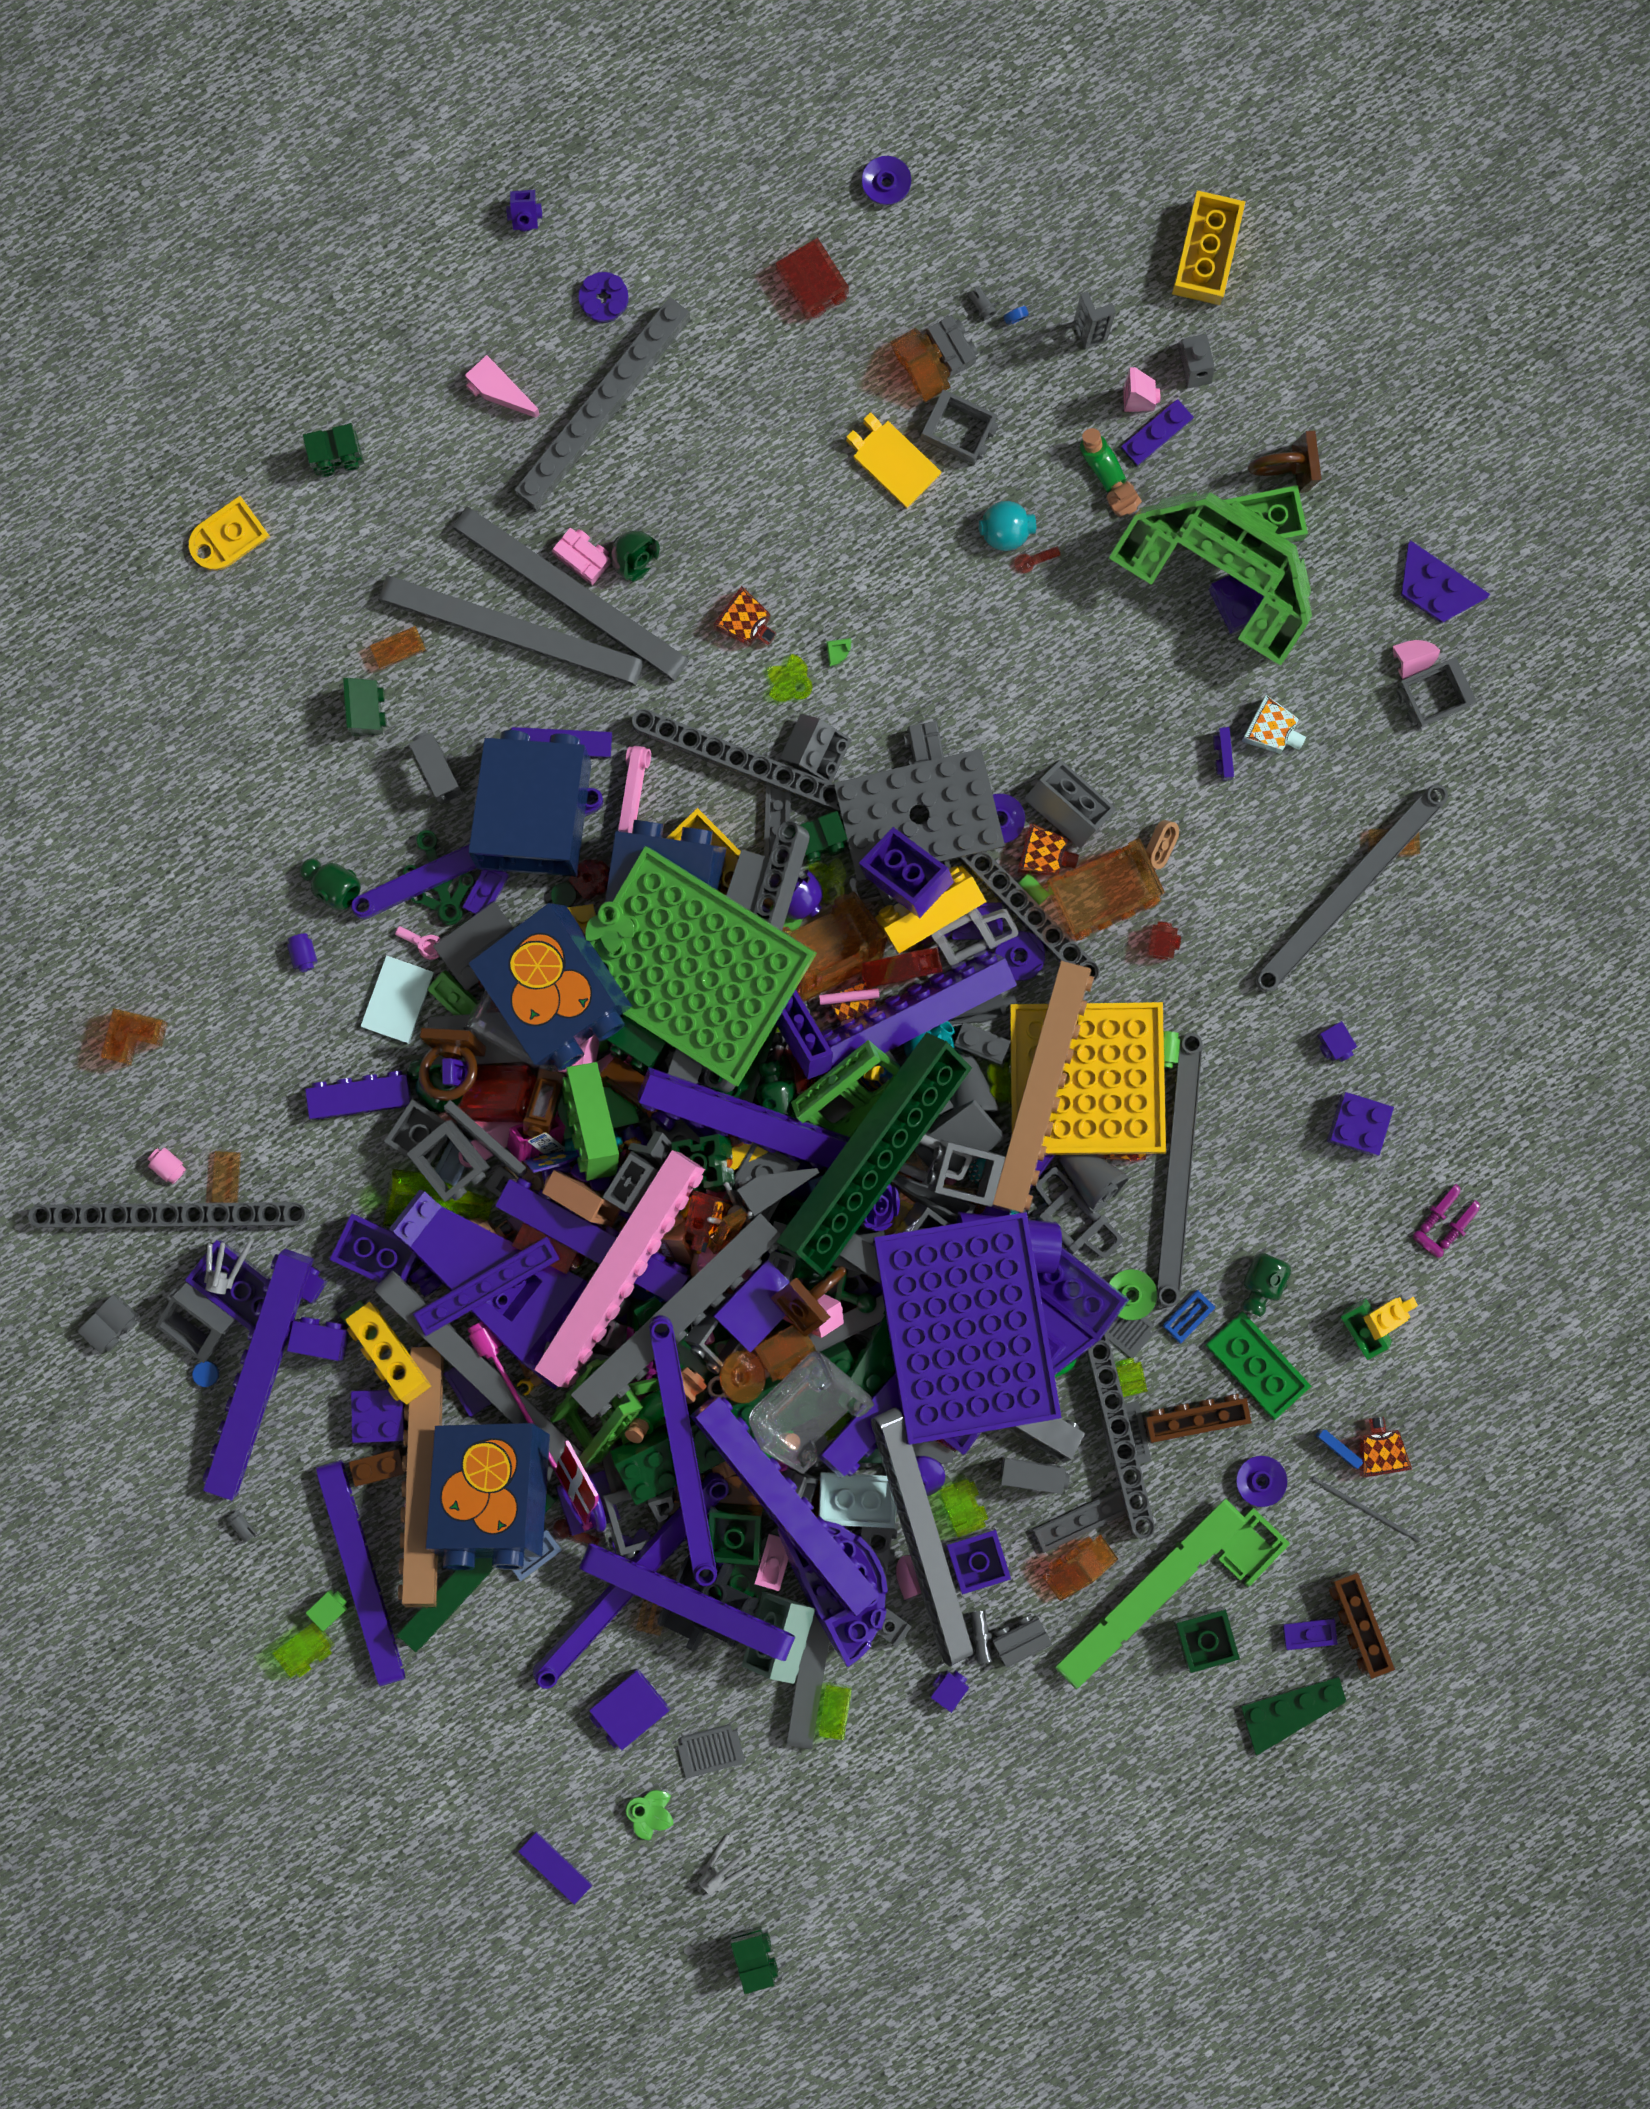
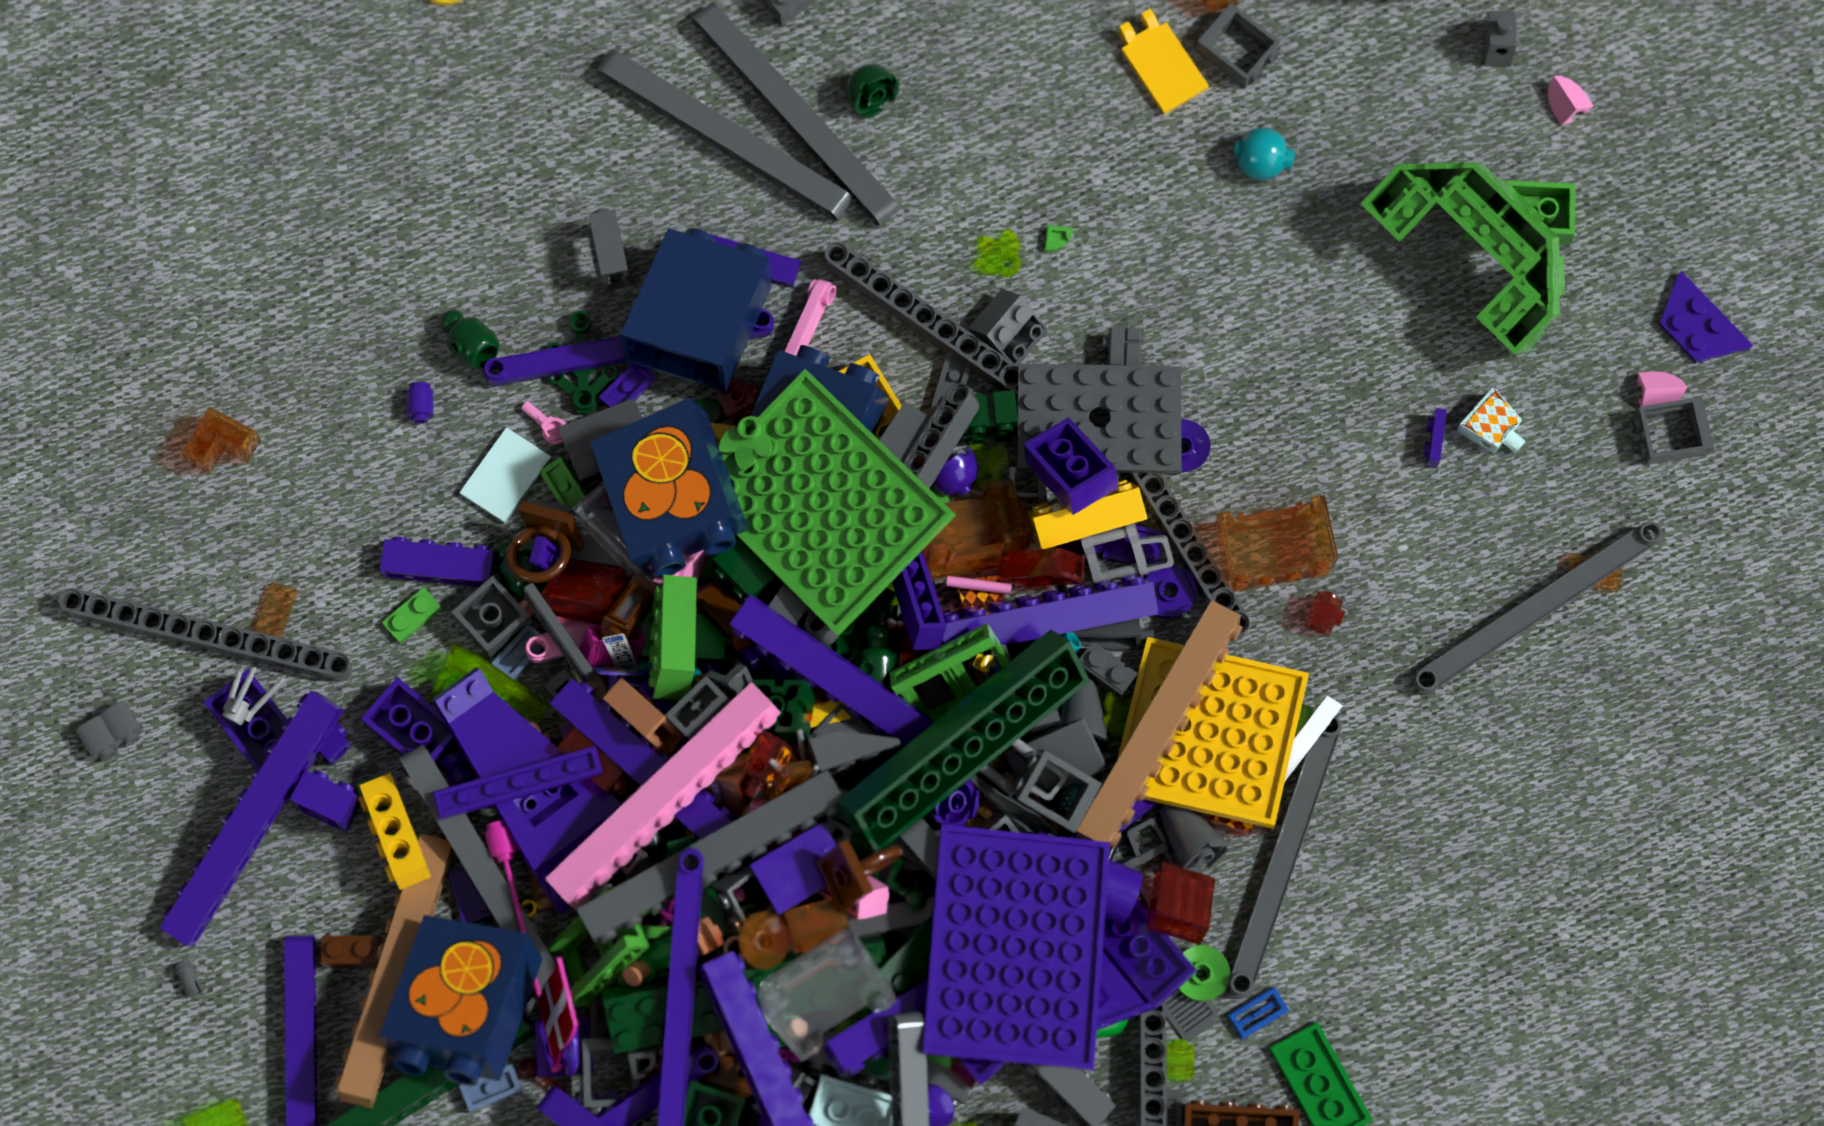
camera: 15 degrees right, 10 degrees down
bright pink brick [148,1148,186,1184] -> none
dark grey window [156,1283,235,1363] -> none
blue tile [192,1361,219,1387] -> none
bright green brick [306,1590,348,1632] -> none
dark green slope [343,678,387,736] -> none
dark purple brick [351,1390,407,1443] -> none
clear orange plate [370,626,426,670] -> none
dark grey window [407,1119,490,1202] -> none
bright pink brick [552,528,611,585] -> none
torso [714,586,777,647] -> none
clear red bar [1014,546,1061,574] -> none
torso [1017,823,1079,876] -> none
bright green piece [1018,873,1050,906] -> none
dark grey slope [1024,759,1116,849] -> none
piece [1080,428,1142,517] -> none
dark purple plate [1121,399,1194,467] -> none
bright pink slope [1123,367,1160,412] -> none
medium nougat plate [1144,820,1179,869] -> none
dark purple brick [1208,575,1265,634] -> none
dark green piece [1242,1252,1291,1317] -> none
reddish brown tile [1248,431,1322,493] -> none
dark purple brick [1317,1021,1357,1062] -> none
dark purple brick [1327,1092,1394,1157] -> none
green brick [1341,1298,1392,1360] -> none
yellow hinge [1363,1297,1418,1340] -> none
magenta piece [1413,1184,1480,1258] -> none
none -> bright green plate [382,587,442,644]
none -> clear red brick [1147,862,1215,945]
none -> white sticker [1285,696,1342,781]
none -> bright pink brick [1548,76,1593,125]

